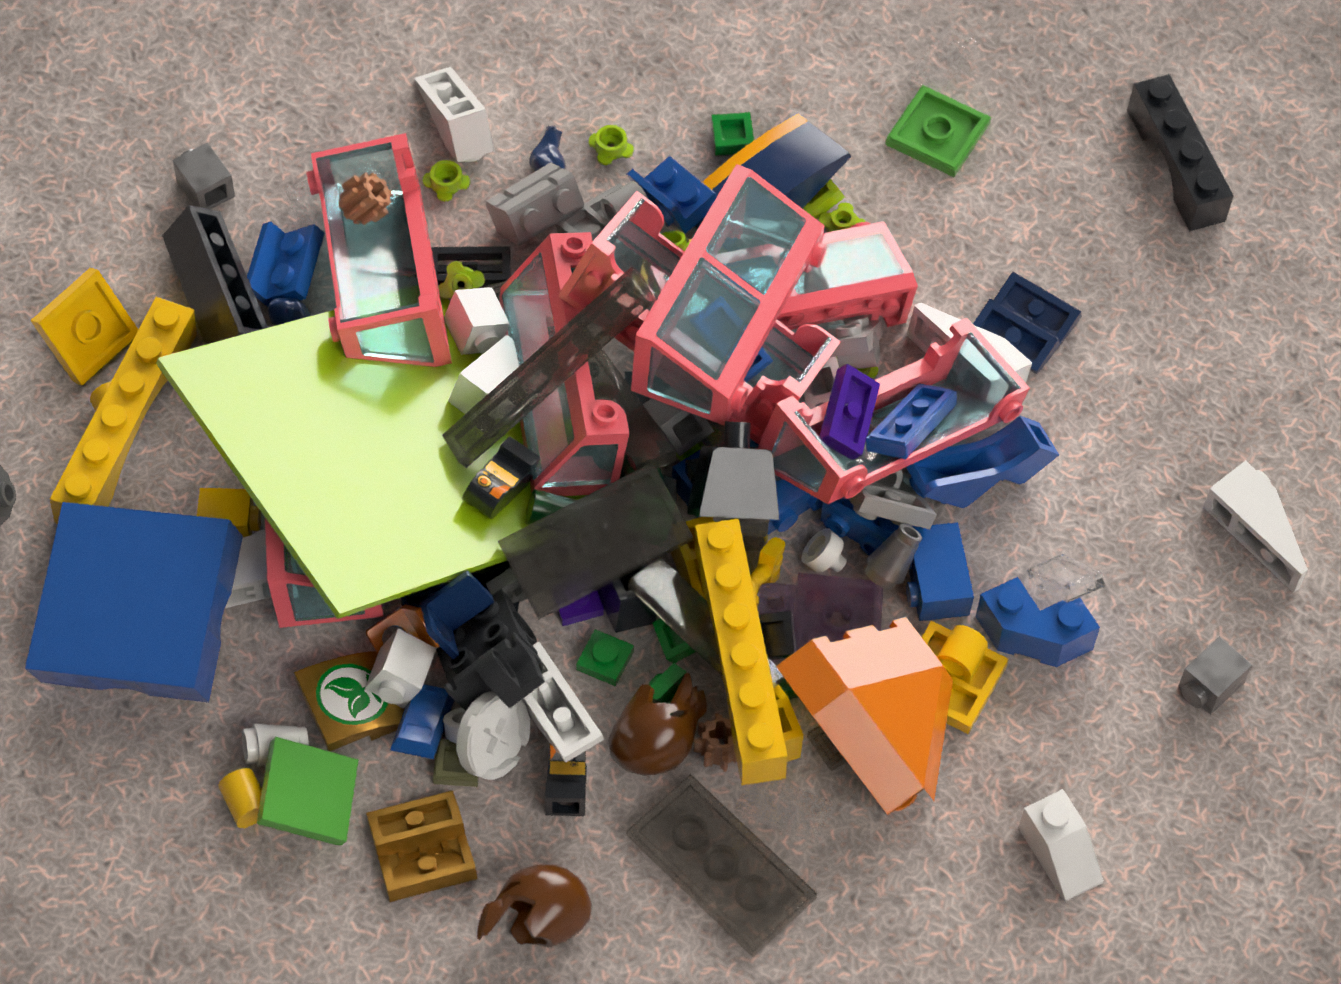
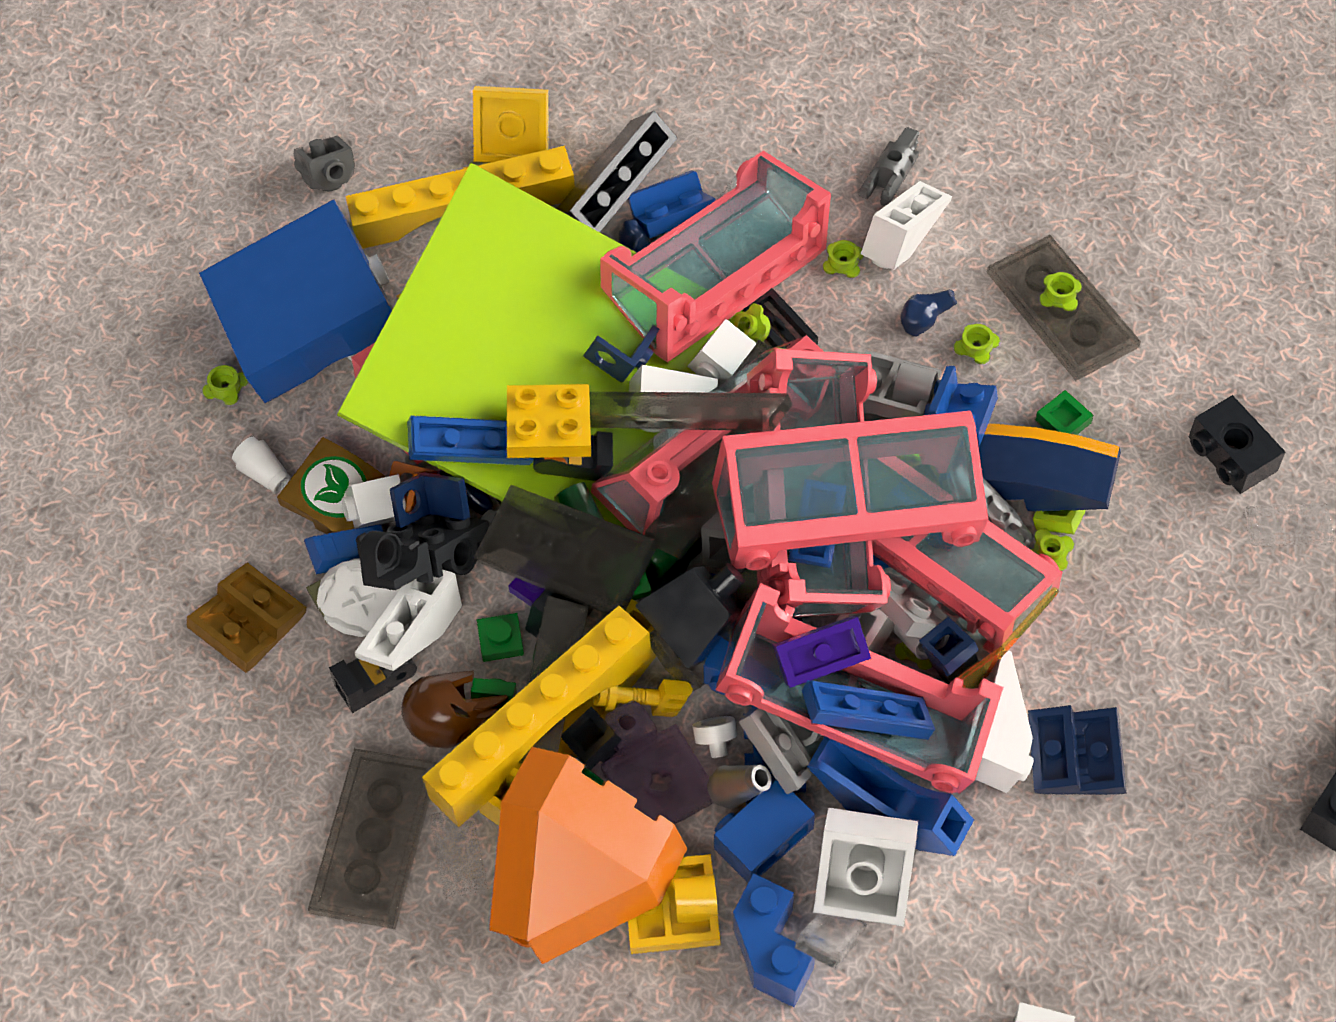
camera: 60 degrees right, 0 degrees up
flat silver brick [172,142,235,209] -> none
yellow piece [218,768,262,828] -> none
bright green tile [256,736,359,846] -> none
nougat gear [338,172,392,226] -> none
reddish brown helmet [477,864,592,948] -> none
light grey brick [486,163,585,246] -> none
bright green tile [885,85,991,177] -> none
none -> lime plate [202,365,248,405]
none -> blue tile [407,416,534,465]
none -> yellow plate [507,384,591,458]
none -> dark blue bracket [583,325,660,383]
none -> white brick [813,808,918,927]
none -> dark grey hinge [858,127,919,206]
none -> dark blue leg [919,617,986,689]
none -> clear yellow piece [951,587,1059,689]
none -> clear smoke tile [987,235,1141,381]
none -> lime plate [1039,272,1082,311]
none -> black brick [1188,395,1286,494]

